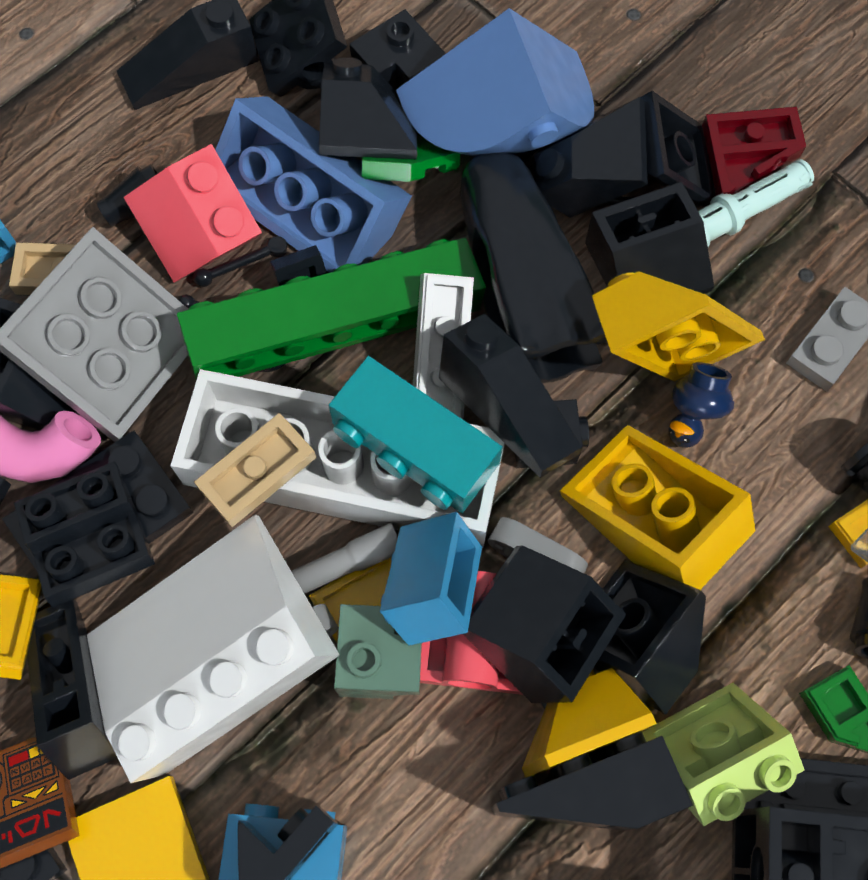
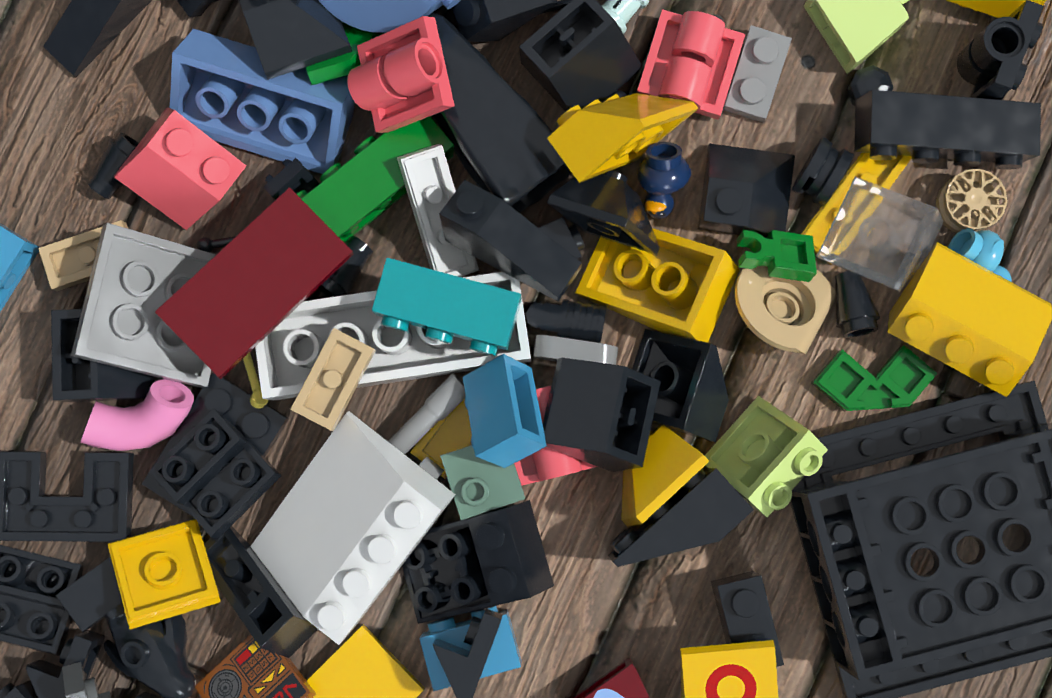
camera: 15 degrees left, 15 degrees up
black hinge [194,236,287,287] -> none
none -> dark red tile [155,187,353,379]
none -> light yellow hinge [243,352,269,409]
none -> black cone [318,236,373,298]
none -> coral plate [347,16,455,133]
none -> black slope [402,500,554,624]
none -> black hinge [525,299,606,343]
none -> black slope [547,170,660,255]
none -> coral plate [637,9,745,120]
none -> black slope [698,143,795,238]
none -> tan hat [735,266,835,354]
none -> green plate [736,230,817,282]

